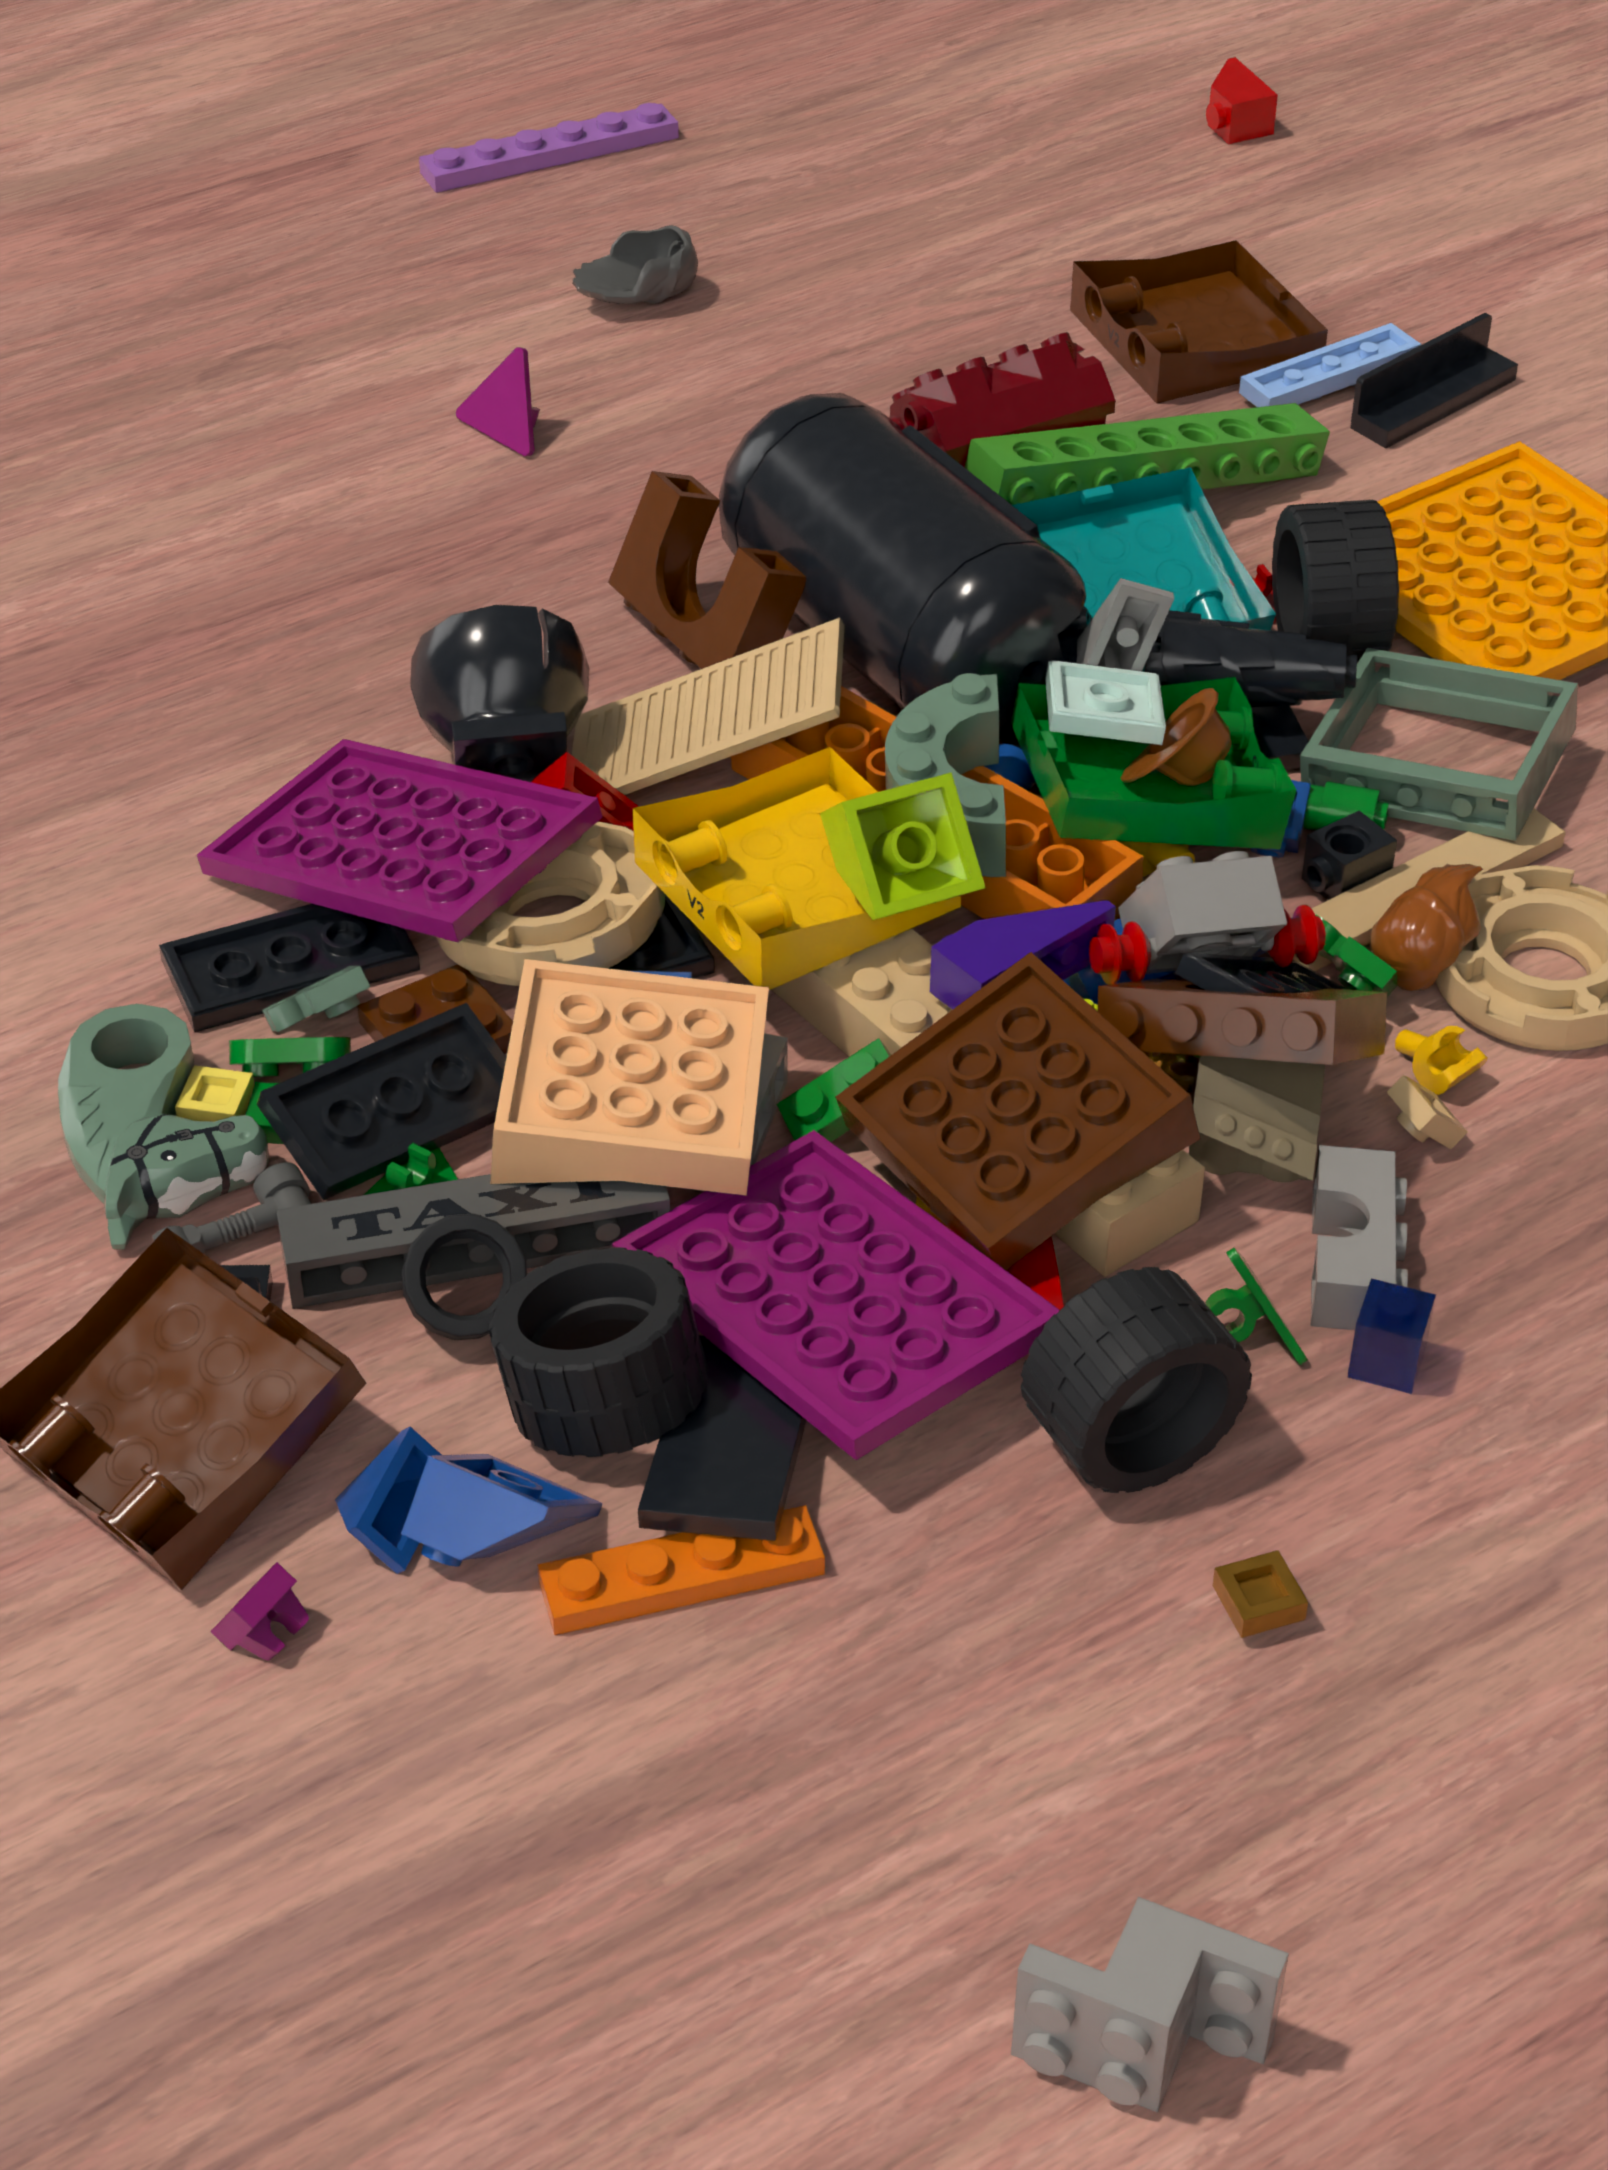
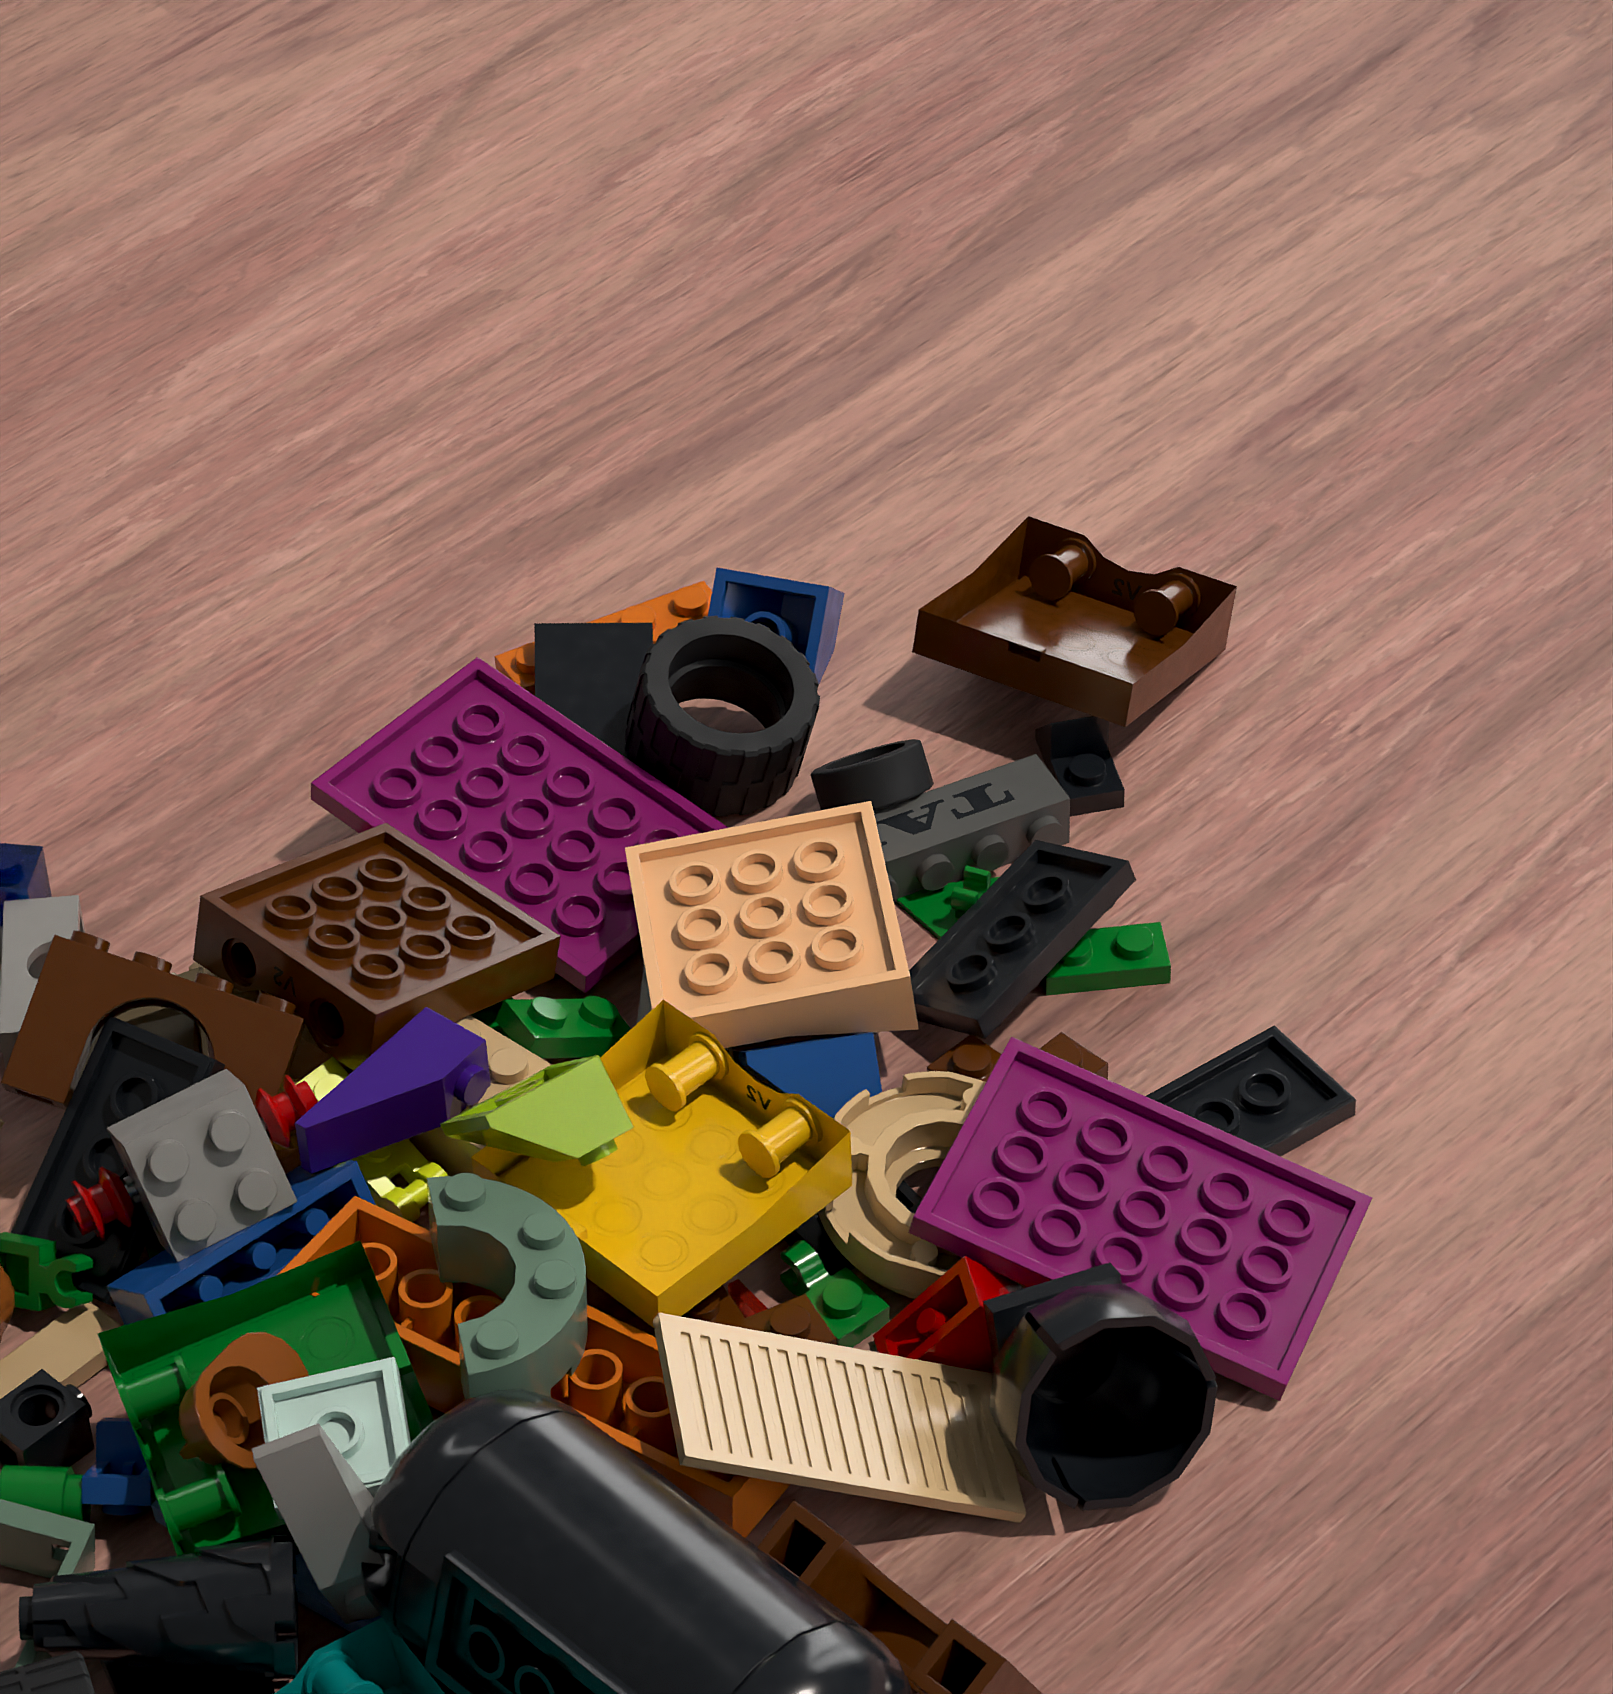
camera: 170 degrees right, 0 degrees up
sand green animal [58,1003,270,1250] -> none
dark grey brick [152,1162,311,1254] -> none
light yellow plate [175,1065,254,1122] -> none
magenta tile [210,1562,309,1661] -> none
green plate [229,1037,351,1077] -> none
sand green plate [262,966,370,1032] -> none
blue slope [335,1426,442,1574] -> none
light grey bracket [1011,1897,1289,2113] -> none
black tyre [1021,1267,1252,1493] -> none
green piece [1205,1247,1308,1365] -> none
pearl gold plate [1212,1550,1308,1638] -> none

